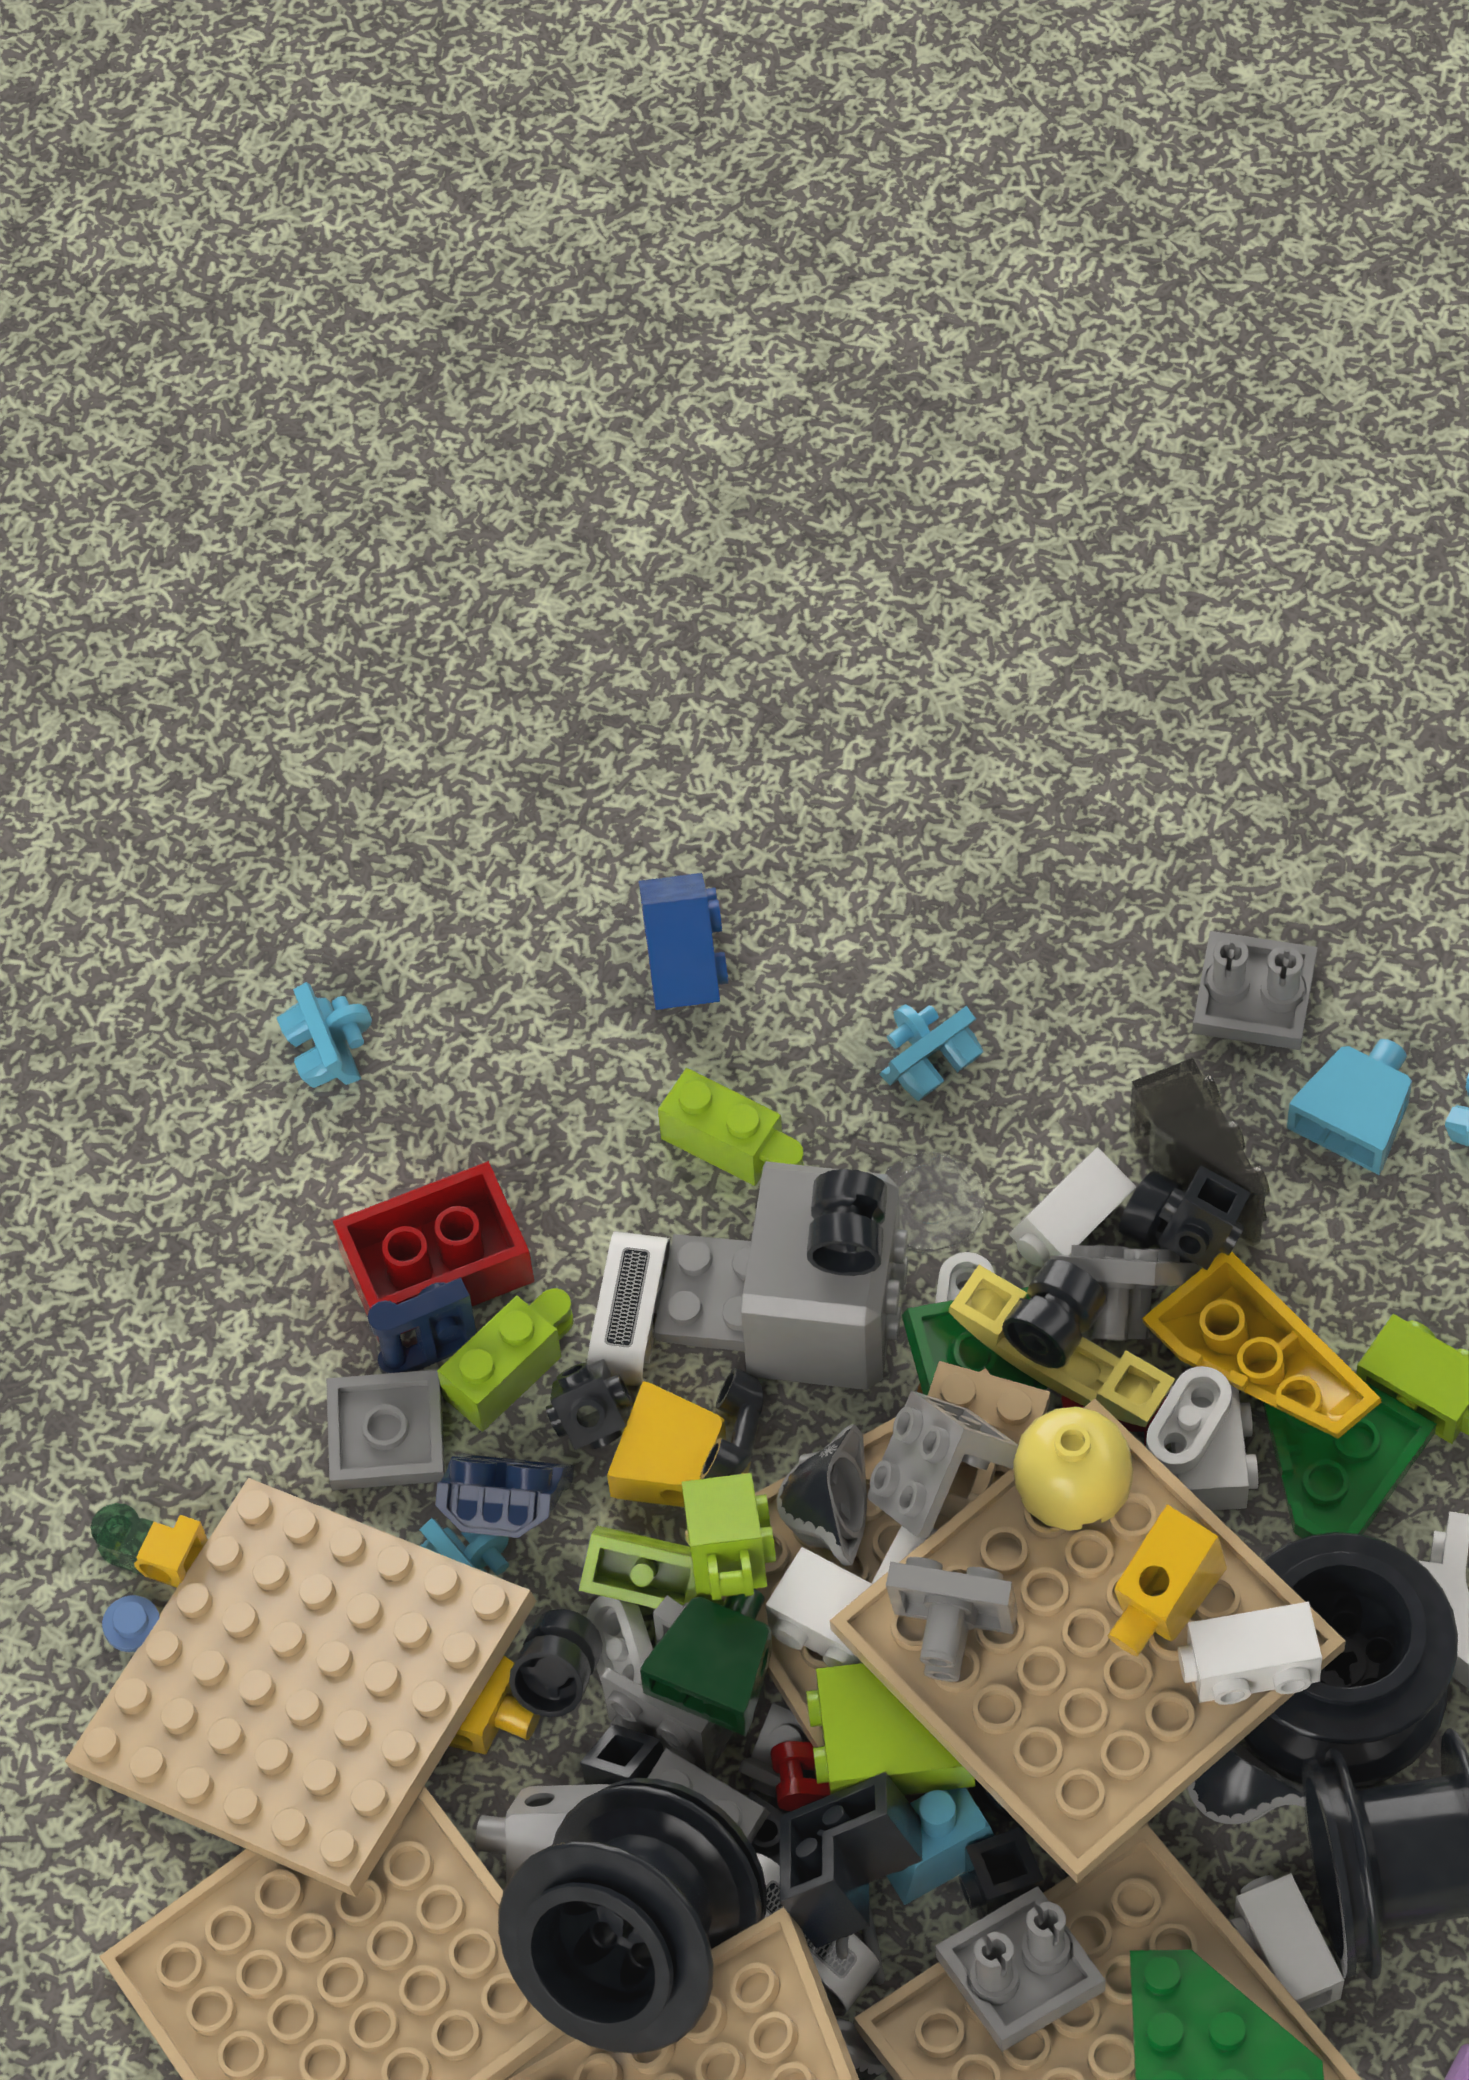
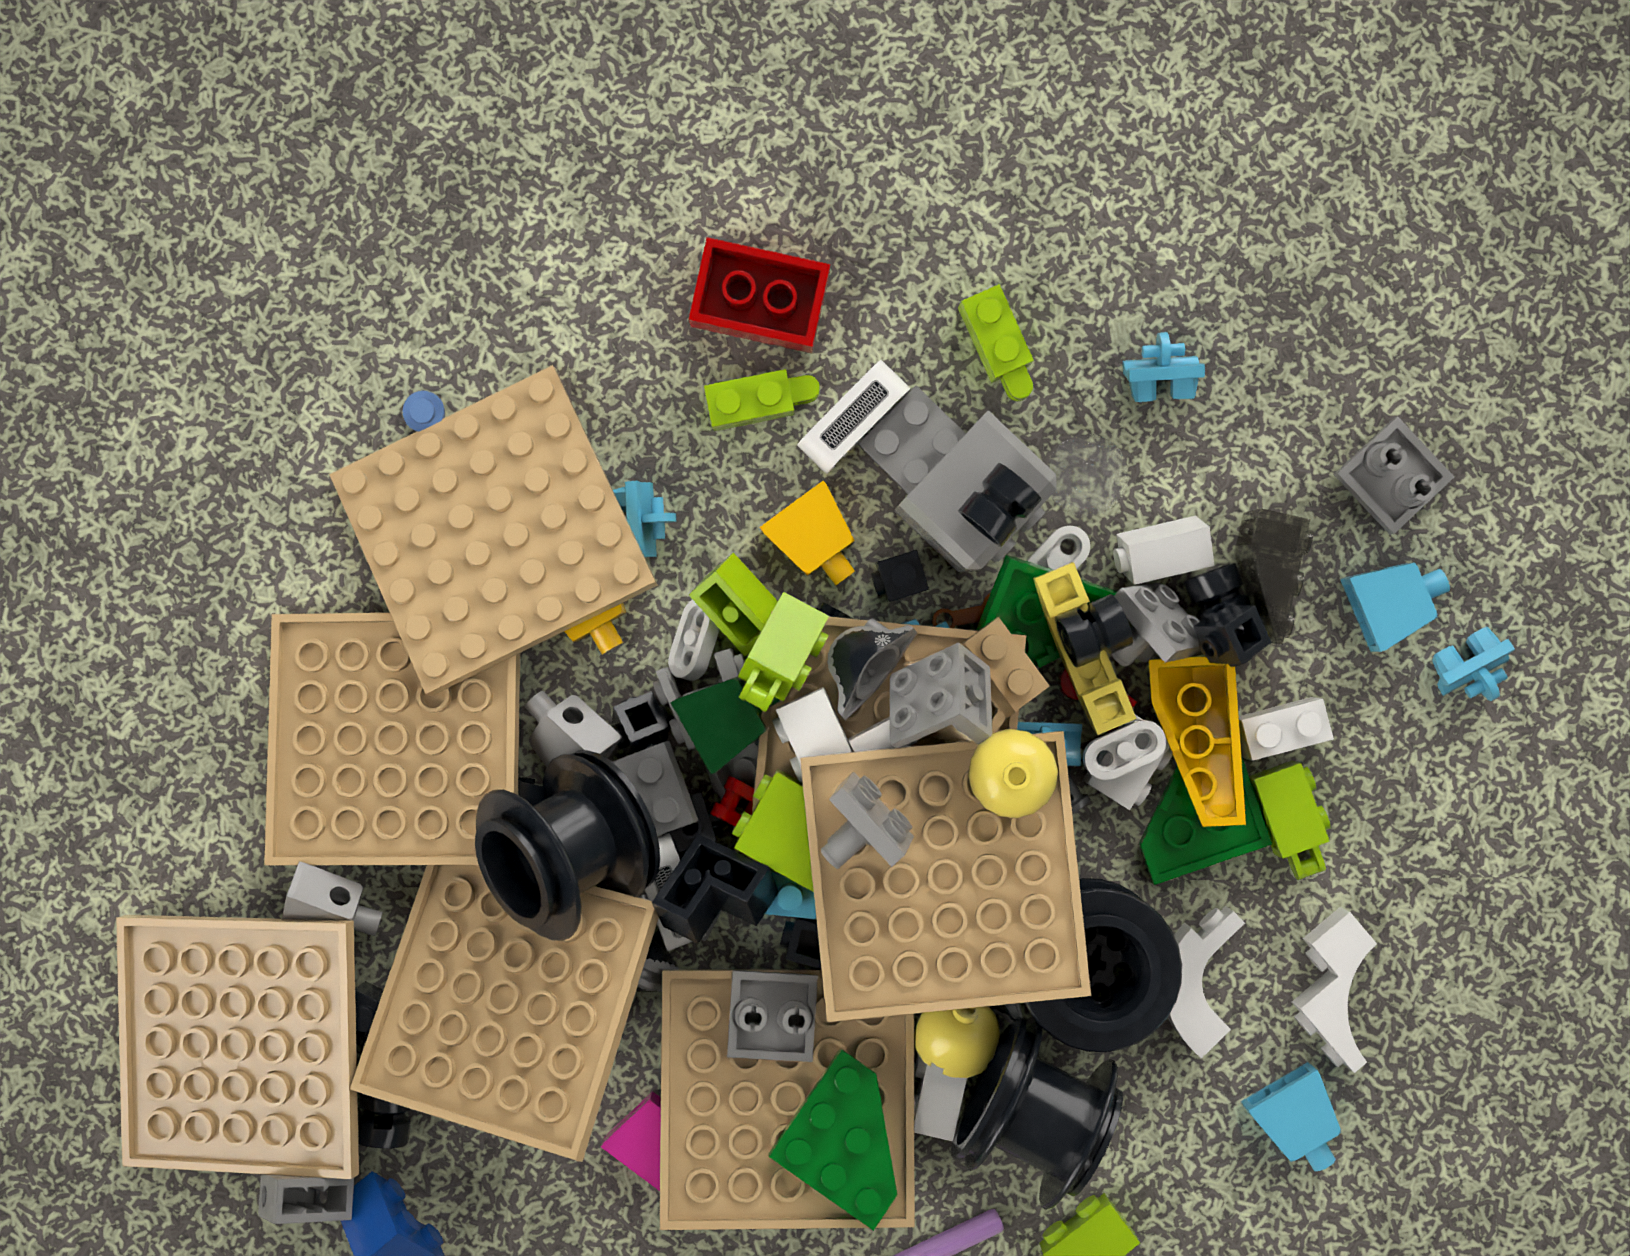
camera: 25 degrees right, 30 degrees up
leg [90,1503,208,1588] -> none
medium azure hips [277,982,372,1088] -> none
light grey plate [326,1369,445,1490] -> none
dark blue plate [367,1277,477,1374] -> none
dark blue slope [435,1453,575,1538] -> none
black wheel [509,1609,603,1717] -> none
black brick [546,1359,633,1450] -> none
blue brick [639,873,729,1010] -> none
black bar [700,1367,763,1479] -> none
yellow torso [1107,1504,1227,1657] -> none
white brick [1178,1602,1322,1705] -> none
none -> black brick [871,550,929,603]
none -> light yellow cylinder [914,1006,1000,1078]
none -> white brick [1239,697,1334,761]

